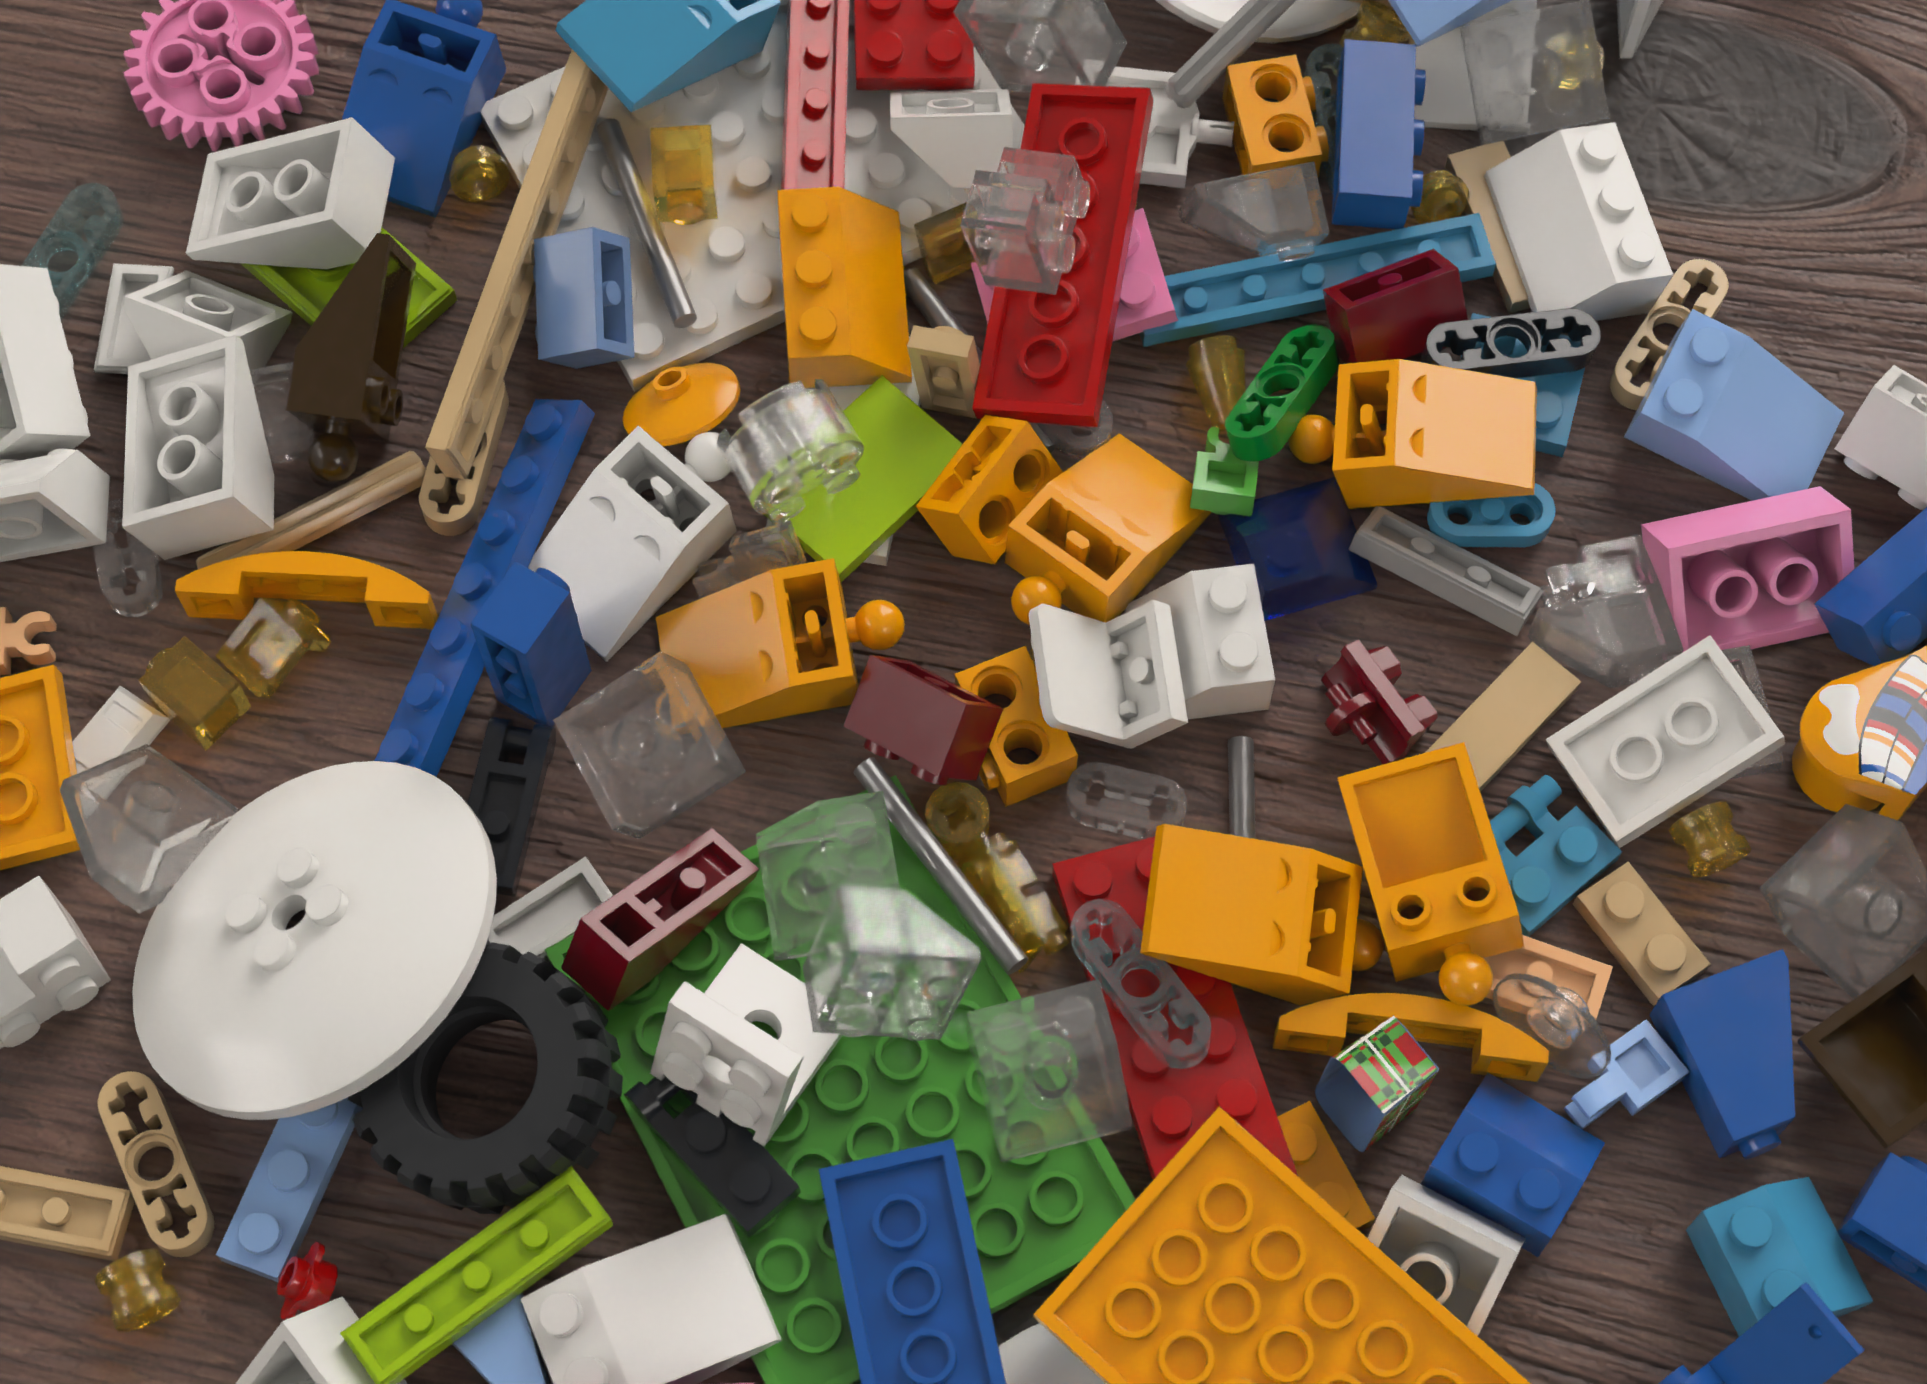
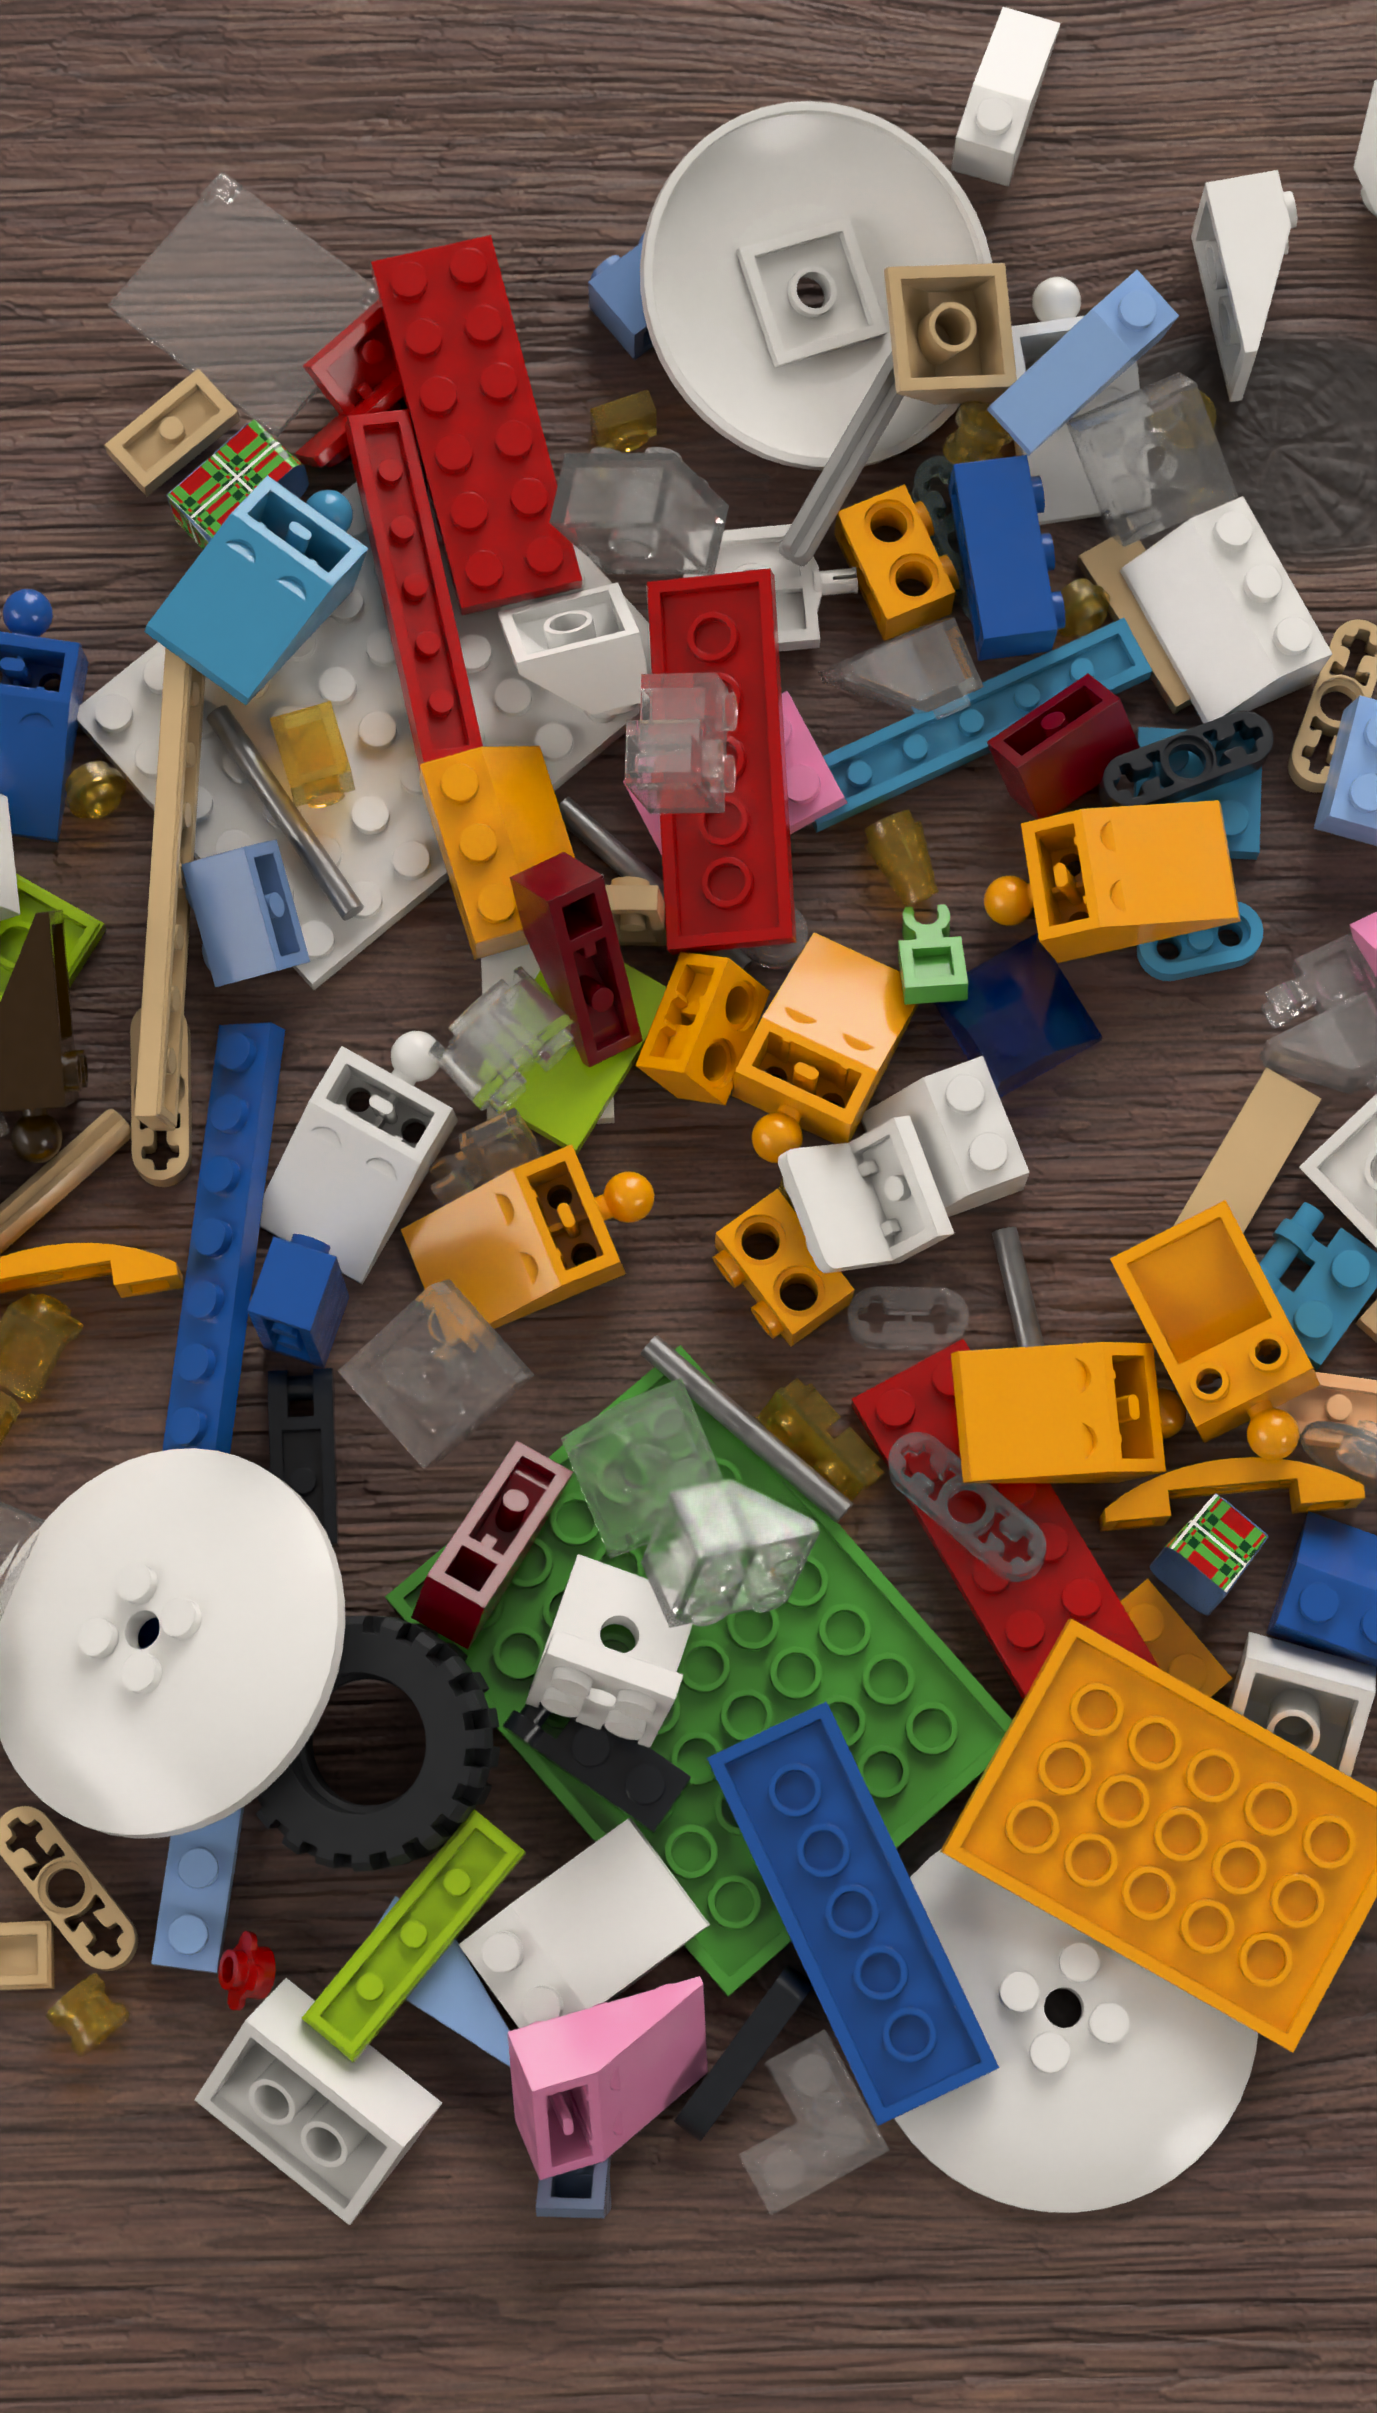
camera: 15 degrees left, 10 degrees up
white tile [486,856,613,962] -> none
light orange dish [623,363,741,446] -> none
dark red brick [844,655,1003,786] -> none
clear yellow plate [914,201,988,284] -> none
clear yellow wheel [925,782,990,860] -> none
clear slope [967,979,1132,1163] -> none
green beam [1225,325,1340,462] -> none
dark red hips [1321,639,1438,764] -> none
light grey tile [1348,506,1544,636] -> none
none -> dark red slope [509,852,643,1068]

